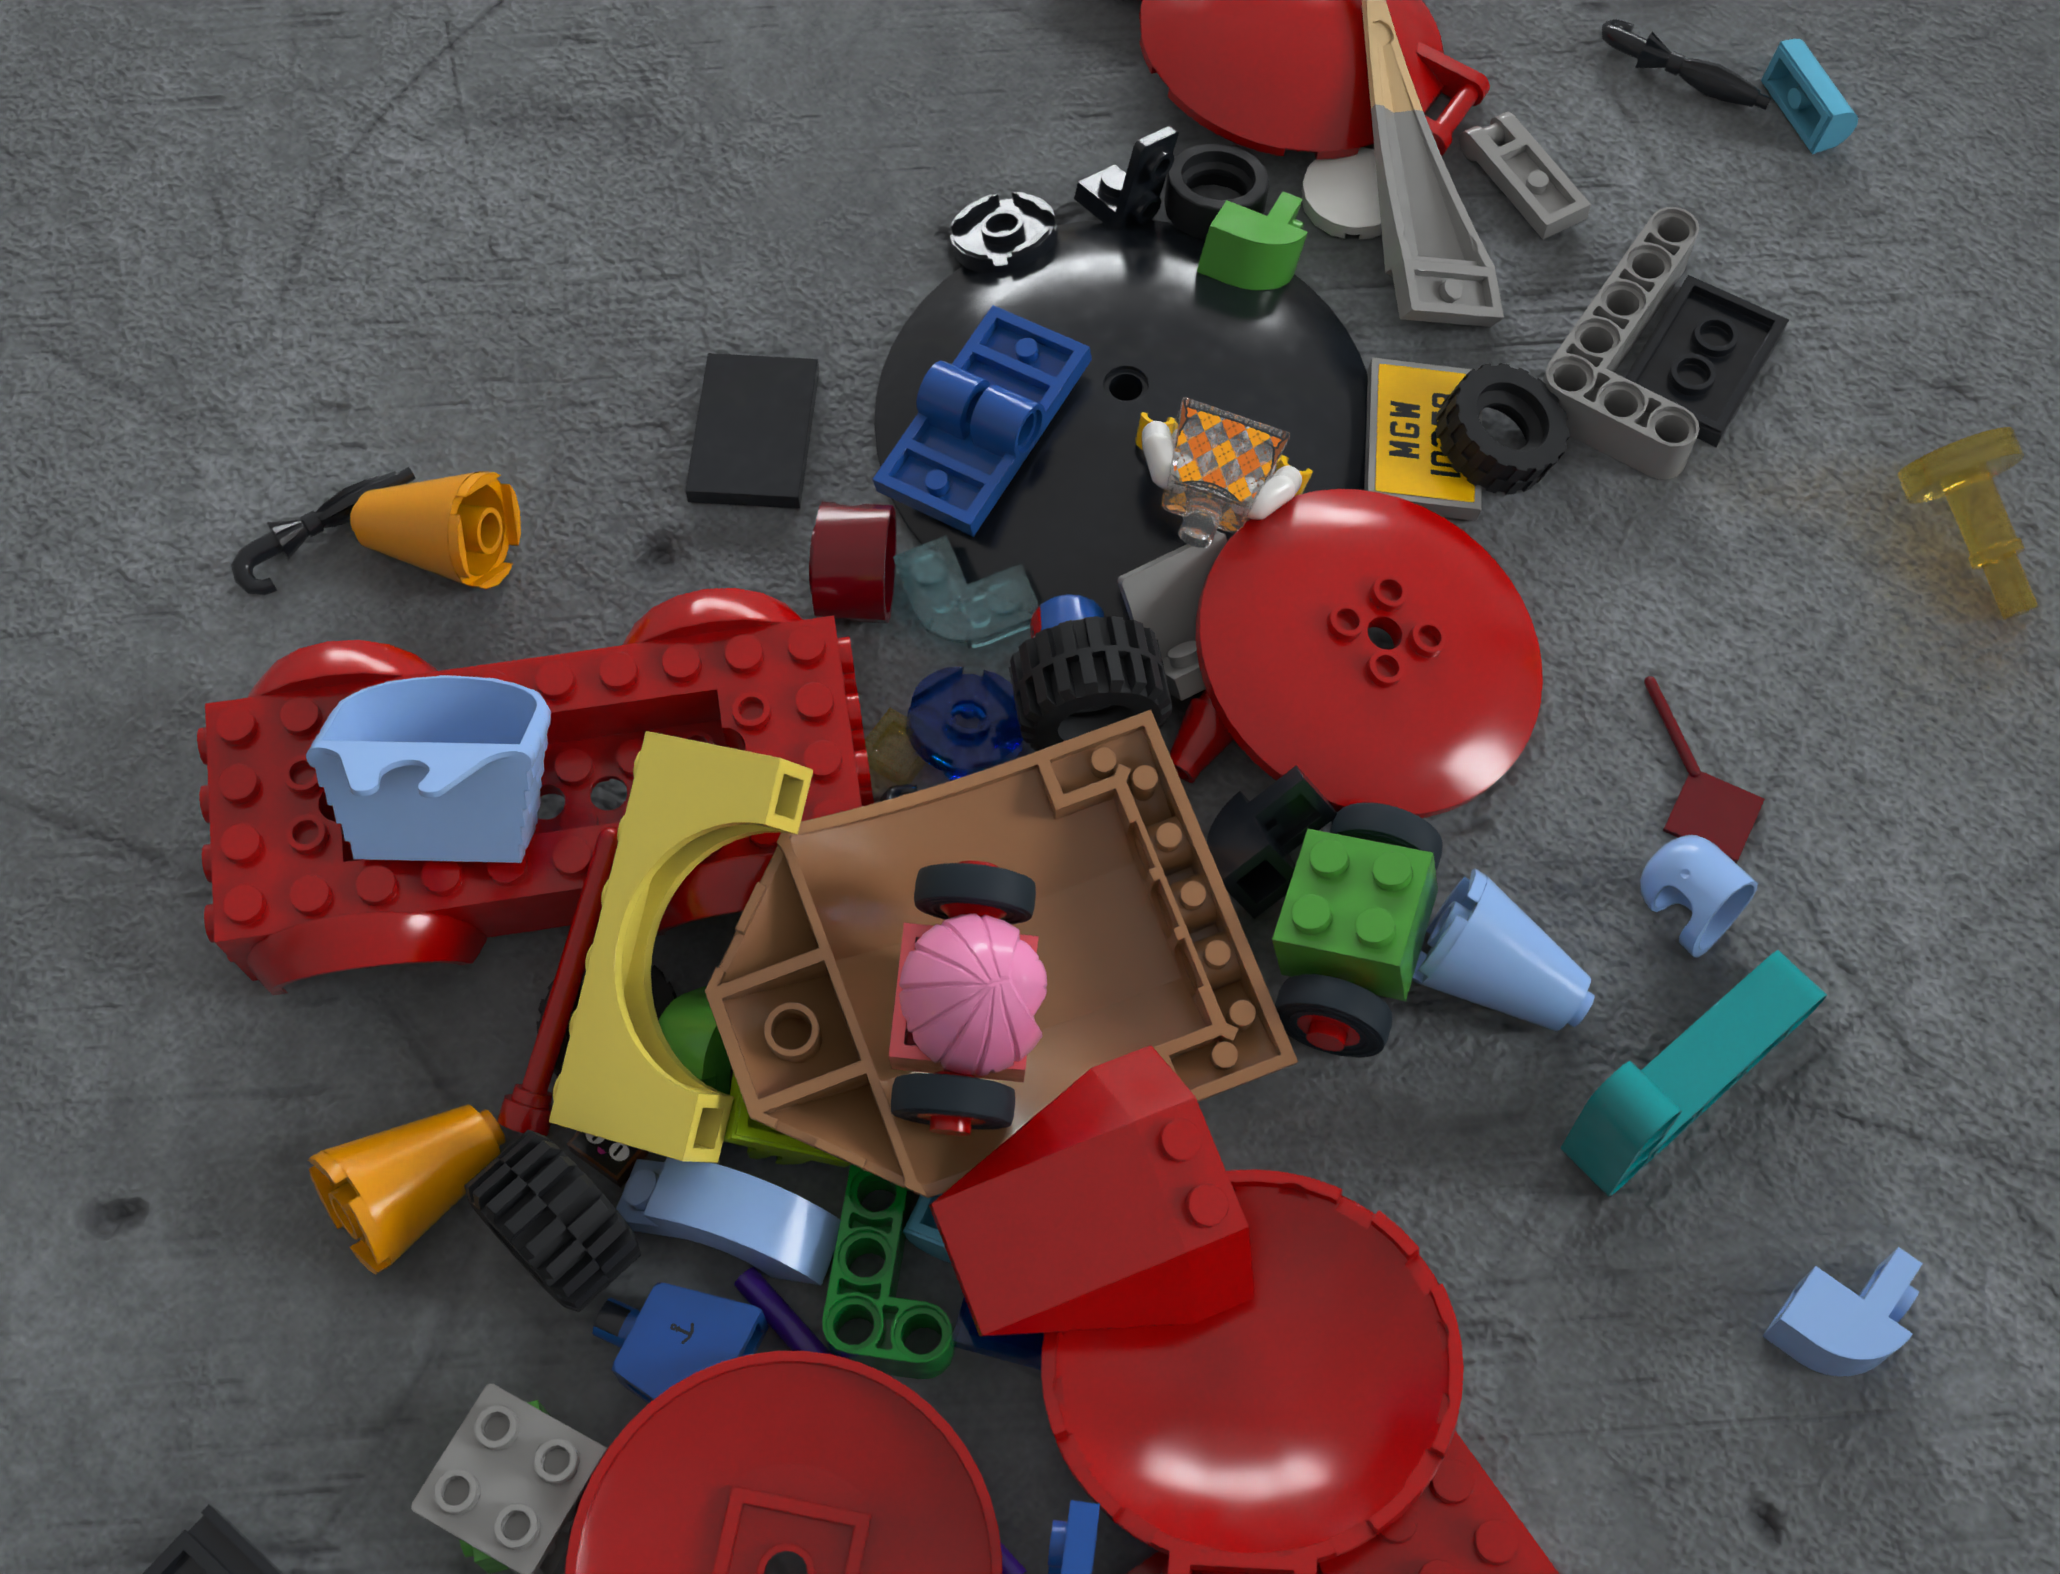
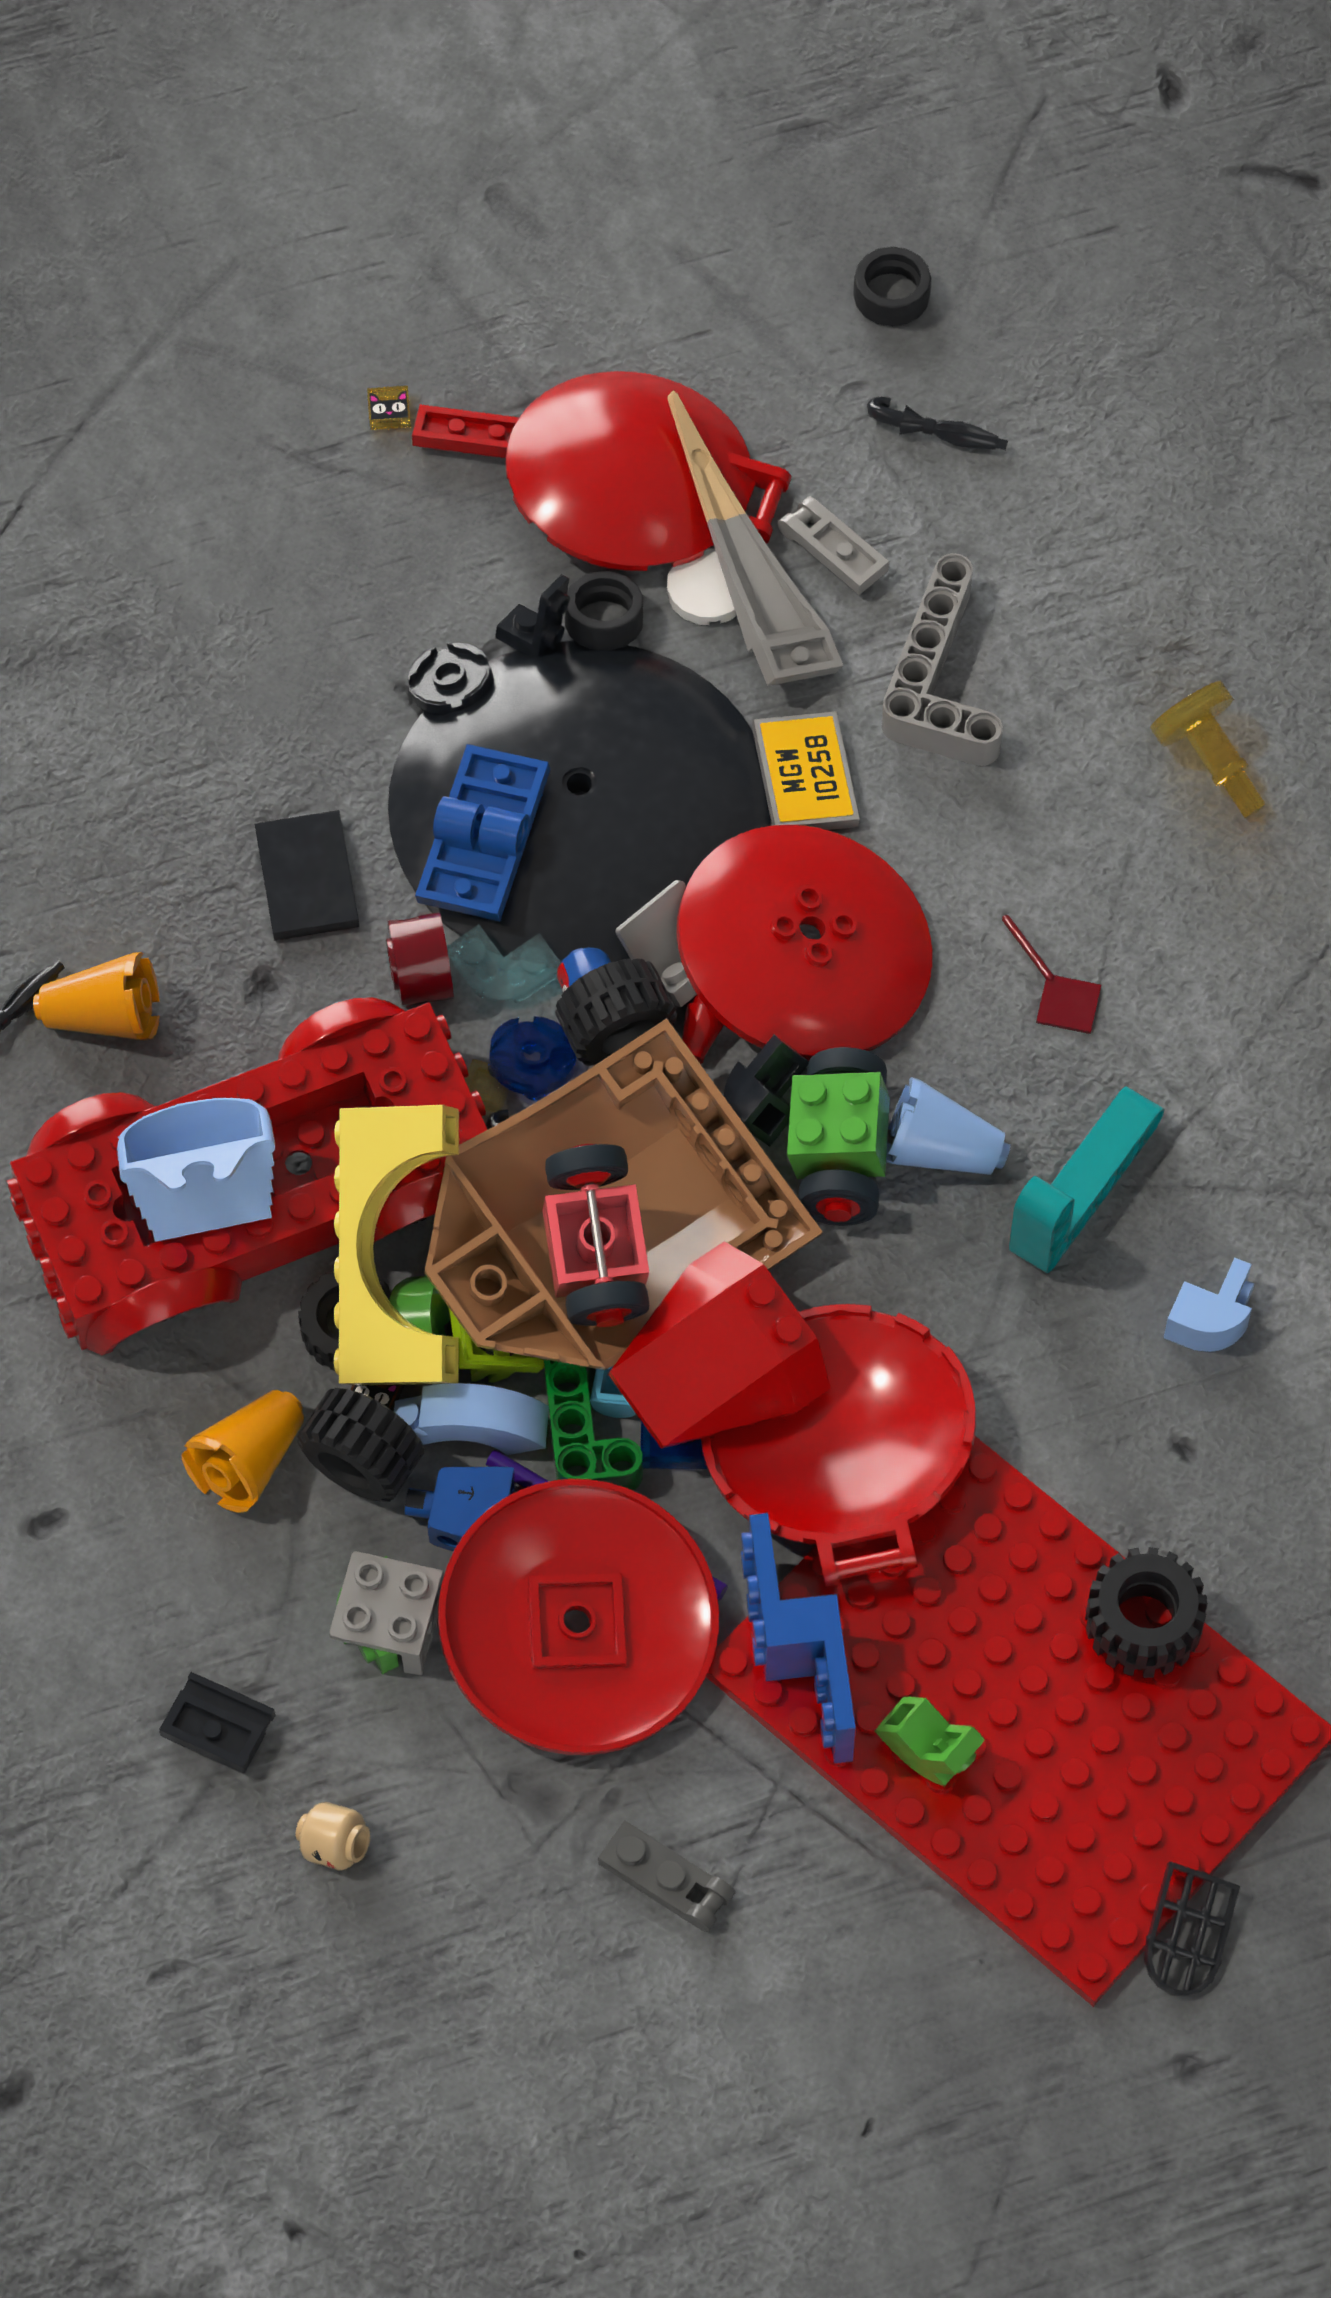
camera: 15 degrees left, 0 degrees up
red piece [497,827,618,1136] -> none
bright pink hair [899,914,1047,1076] -> none
torso [1135,397,1313,548] -> none
bright green brick [1196,191,1308,290] -> none
black tyre [1435,363,1570,495] -> none
black tile [1625,275,1789,447] -> none
light blue helmet [1640,835,1758,958] -> none
medium azure brick [1761,39,1858,154] -> none

